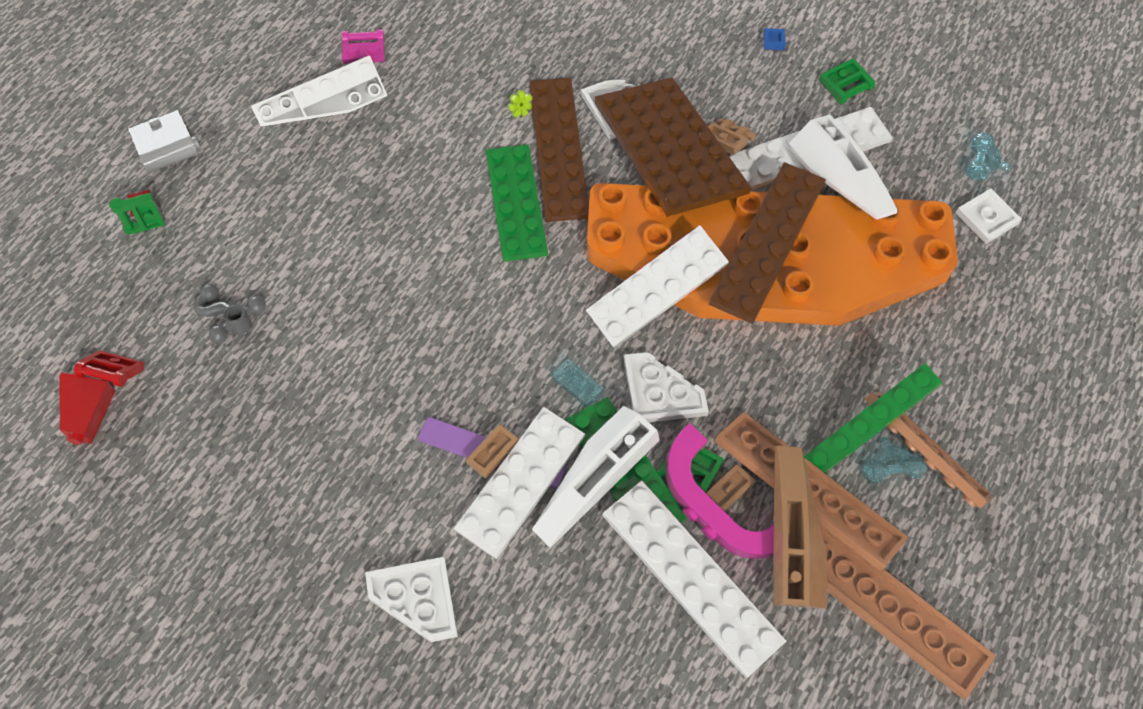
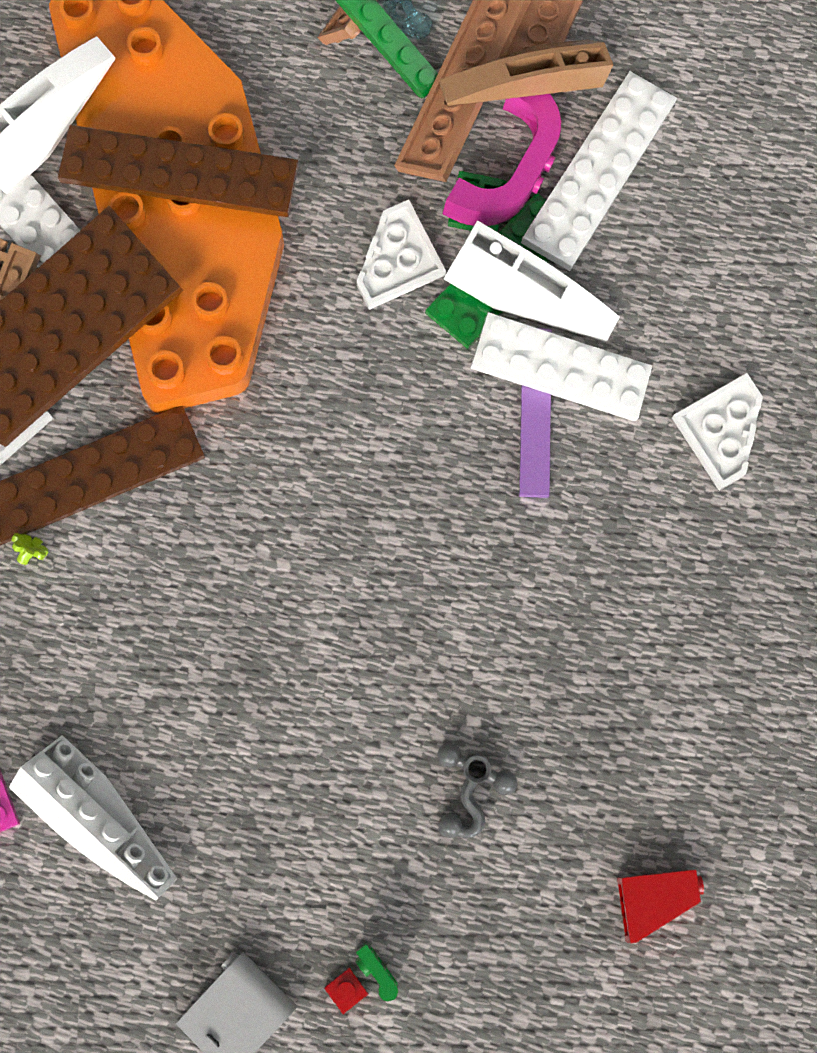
camera: 110 degrees left, 15 degrees up
red plate [74,351,144,387] -> none
medium nougat plate [466,424,519,479] -> none
green plate [486,144,548,262] -> none
clear light blue plate [552,359,604,408] -> none
white plate [586,226,729,348] -> none
medium nougat plate [706,464,756,512] -> none

